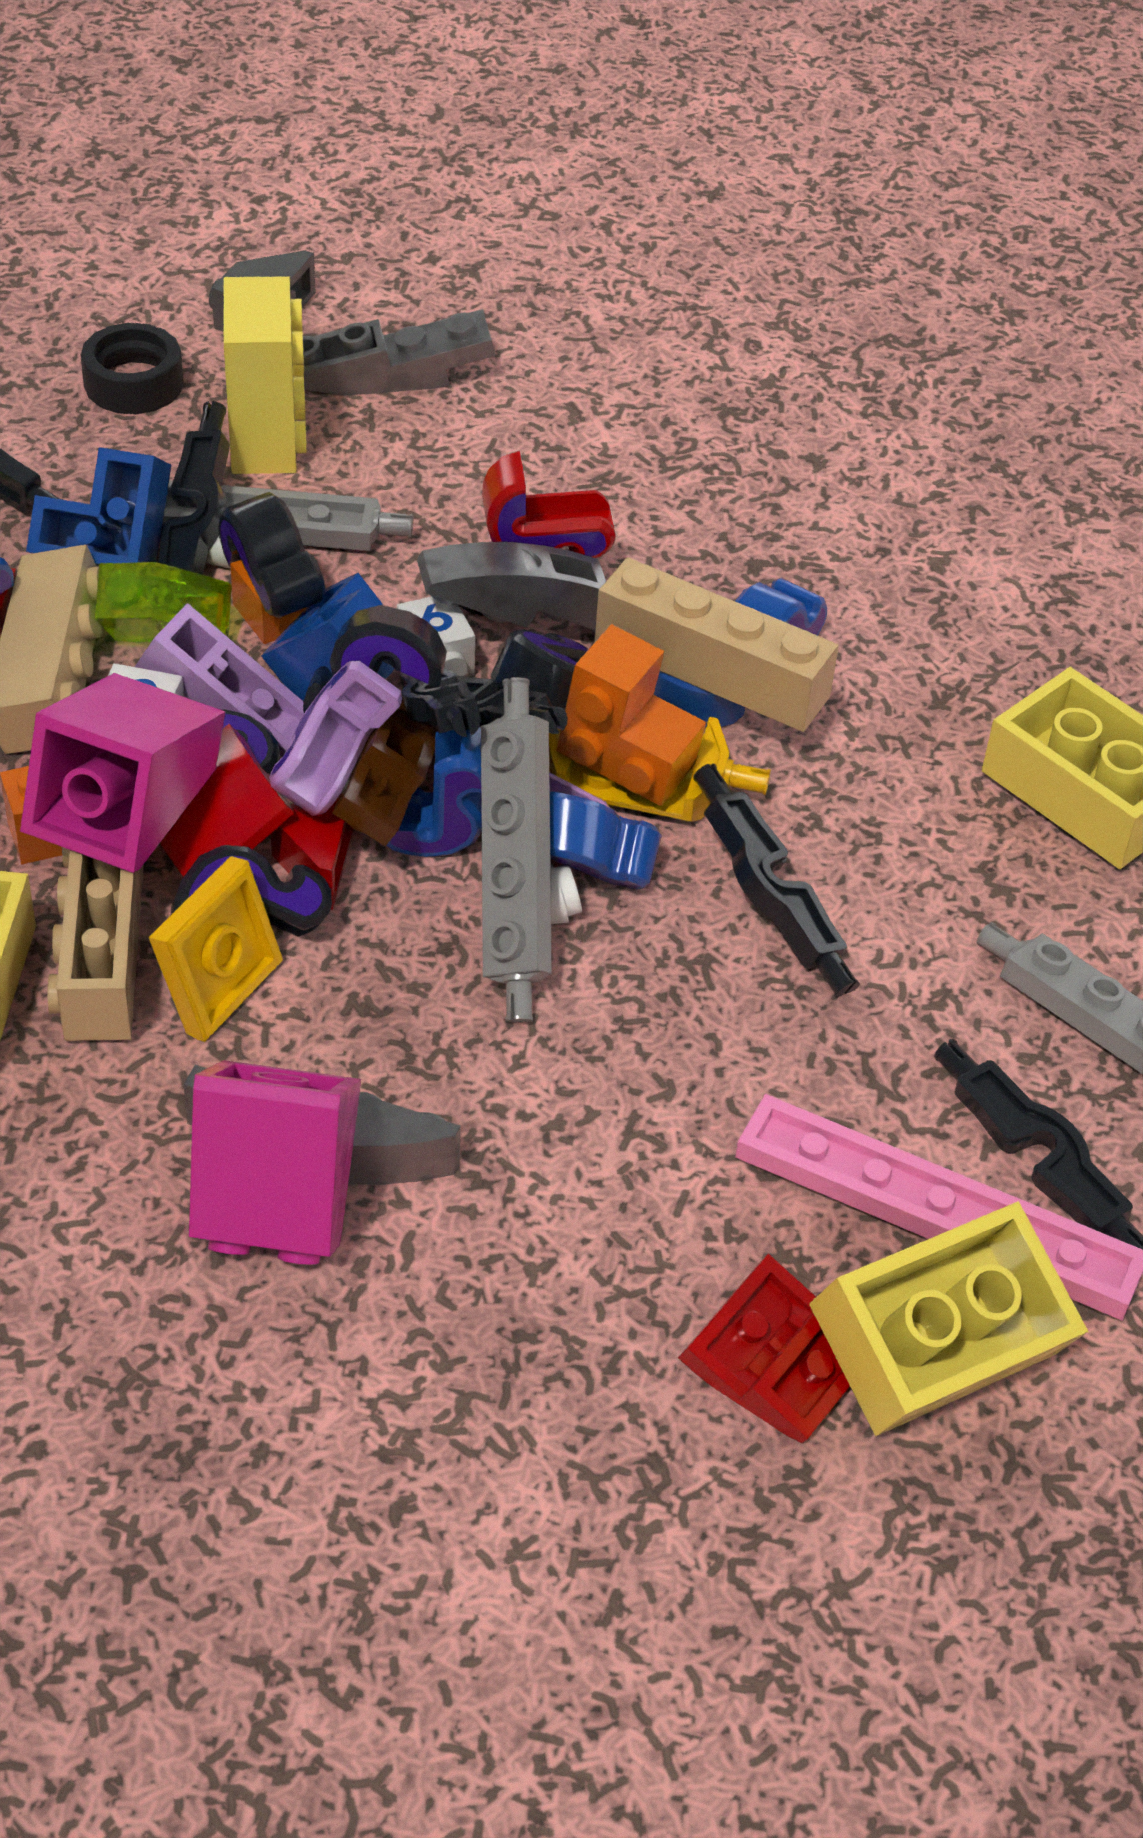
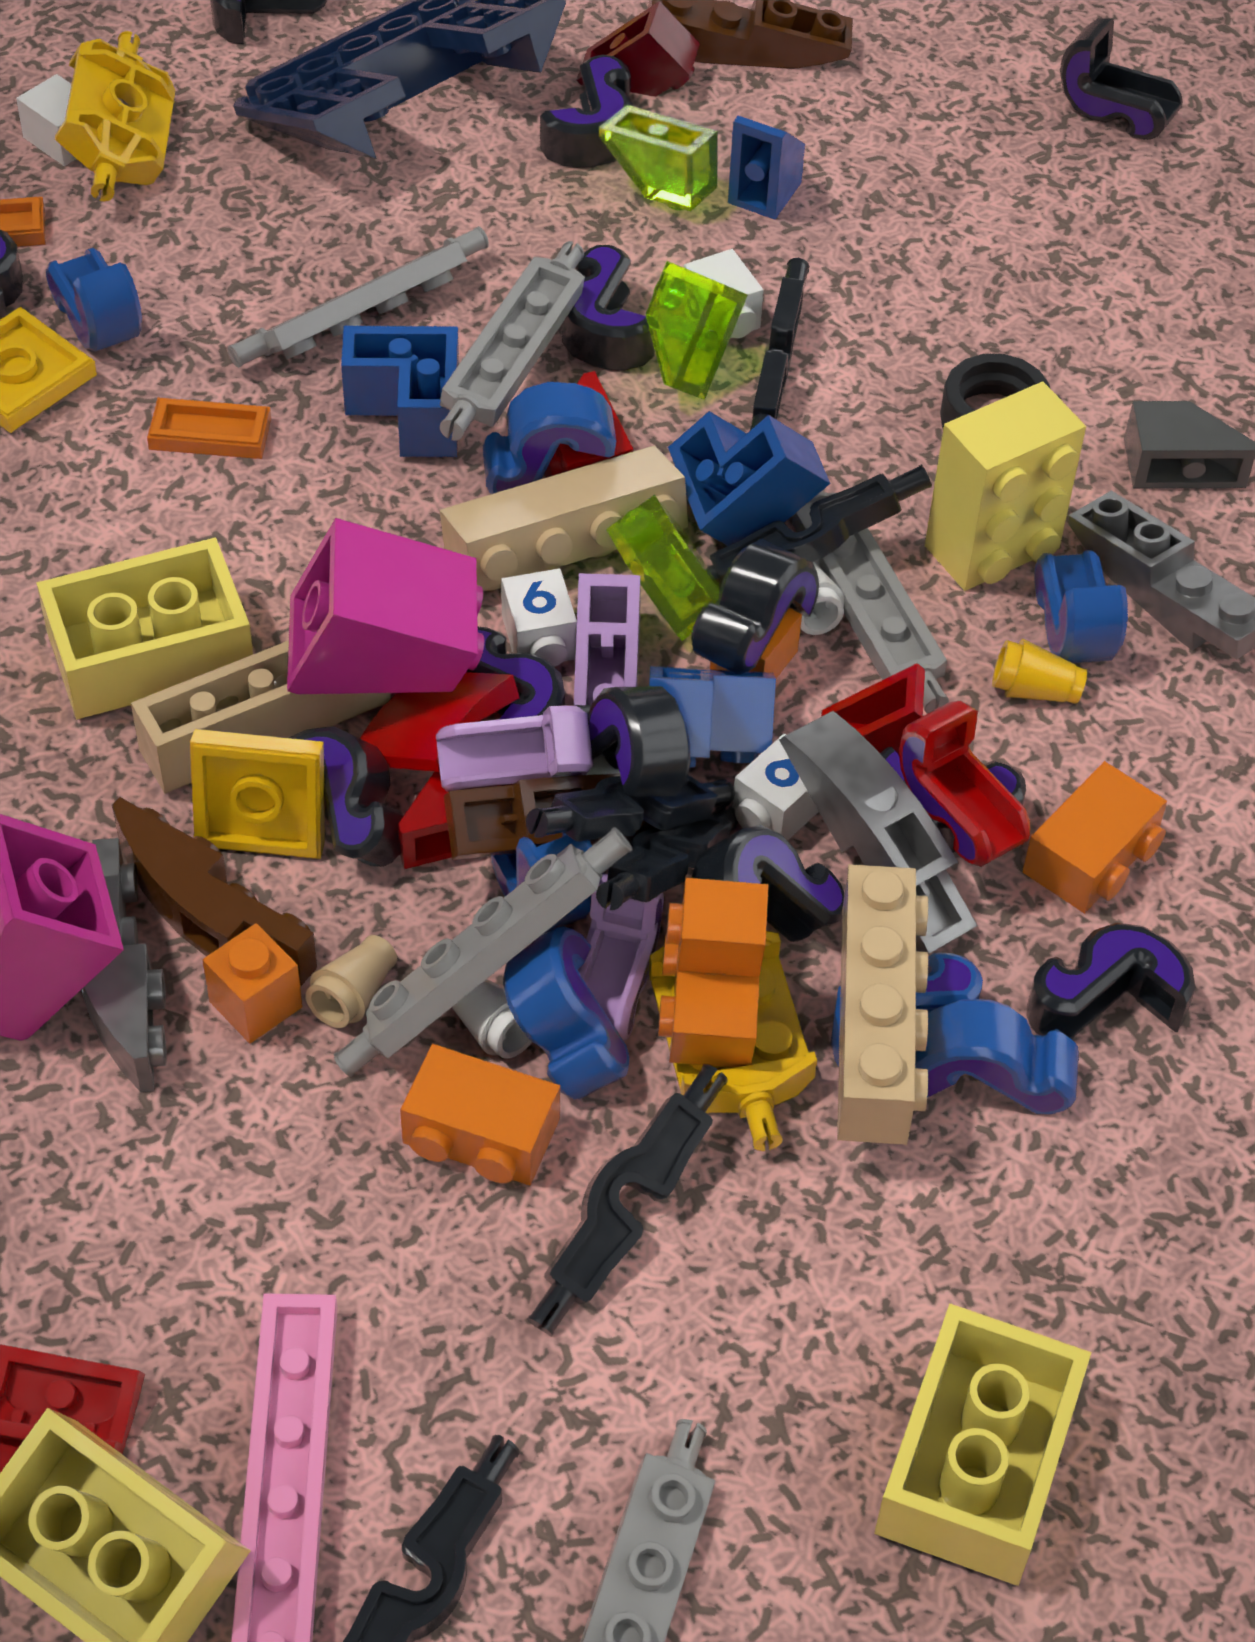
camera: 65 degrees right, 5 degrees up
none -> reddish brown slope [112,797,317,986]
none -> orange brick [202,923,303,1044]
none -> tan cone [306,935,397,1028]
none -> orange brick [400,1044,560,1186]
none -> red slope [821,663,925,757]
none -> yellow cone [992,638,1087,704]
none -> orange brick [1022,761,1167,914]
none -> black animal [1026,923,1196,1039]
none -> blue animal [1034,550,1128,663]

